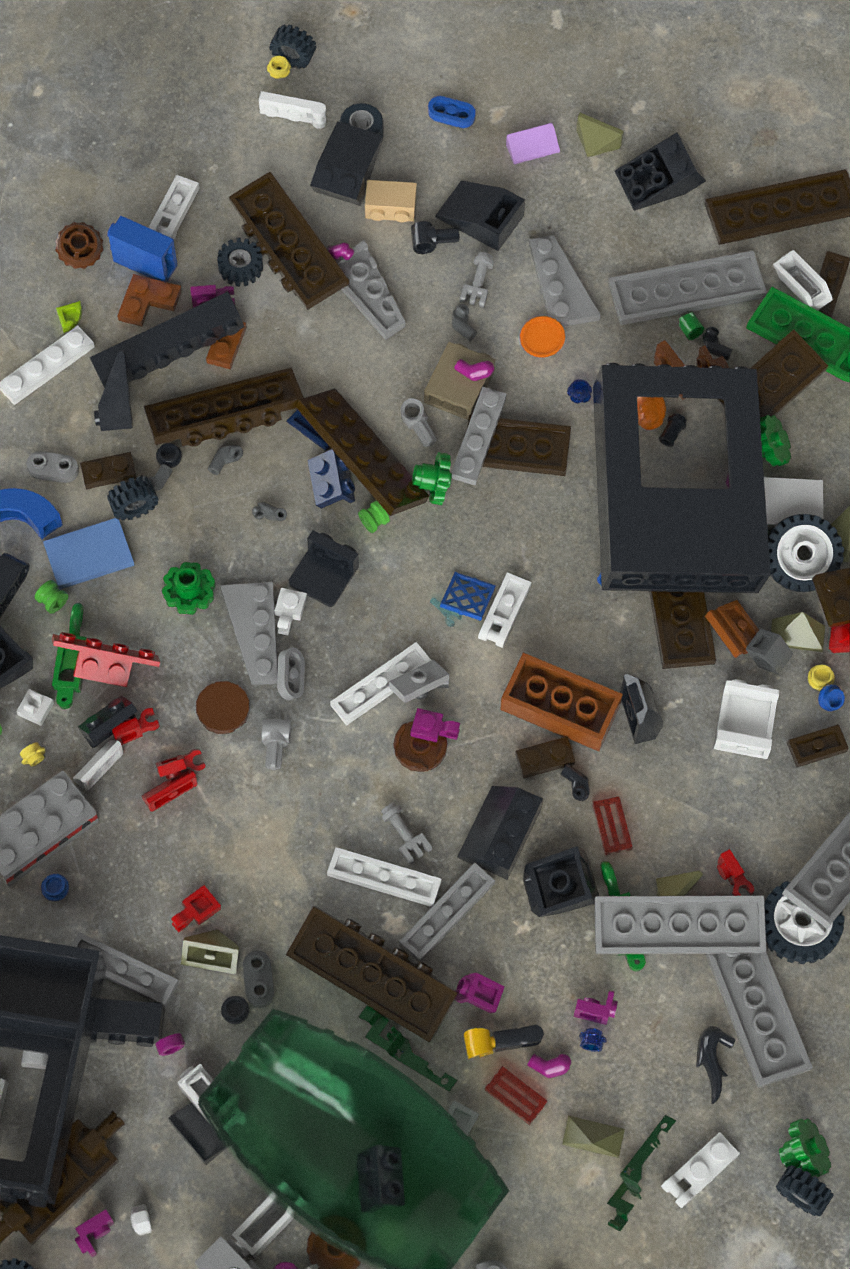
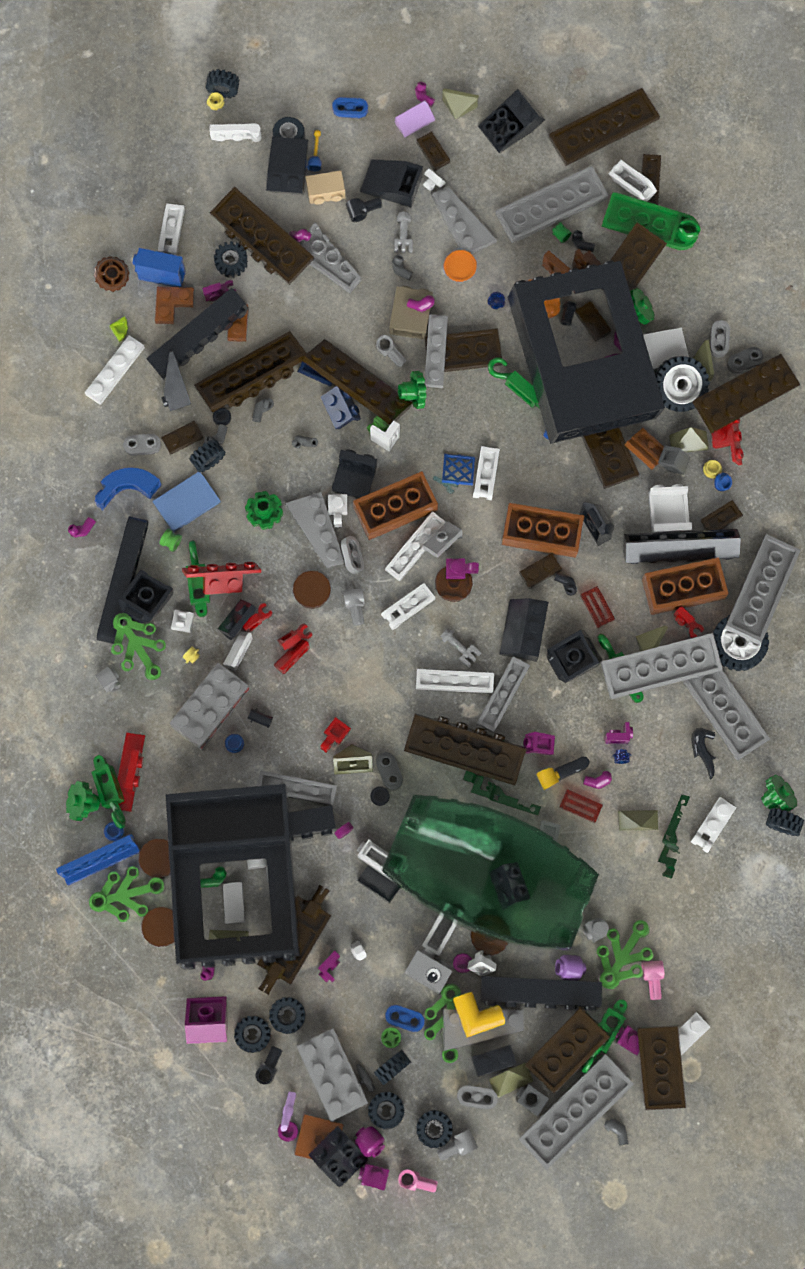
camera: 15 degrees left, 10 degrees up
none -> black pin [247,708,273,728]
none -> blue hinge [307,130,322,172]
none -> dark orange brick [353,471,438,540]
none -> white panel [370,420,400,452]
none -> white plate [381,583,435,630]
none -> magenta arm [415,82,435,107]
none -> dark brown plate [416,131,450,171]
none -> white tile [423,169,446,192]
none -> green piece [488,357,540,409]
none -> dark brown plate [575,301,611,342]
none -> black brick [623,529,741,564]
none -> dark orange brick [642,557,729,615]

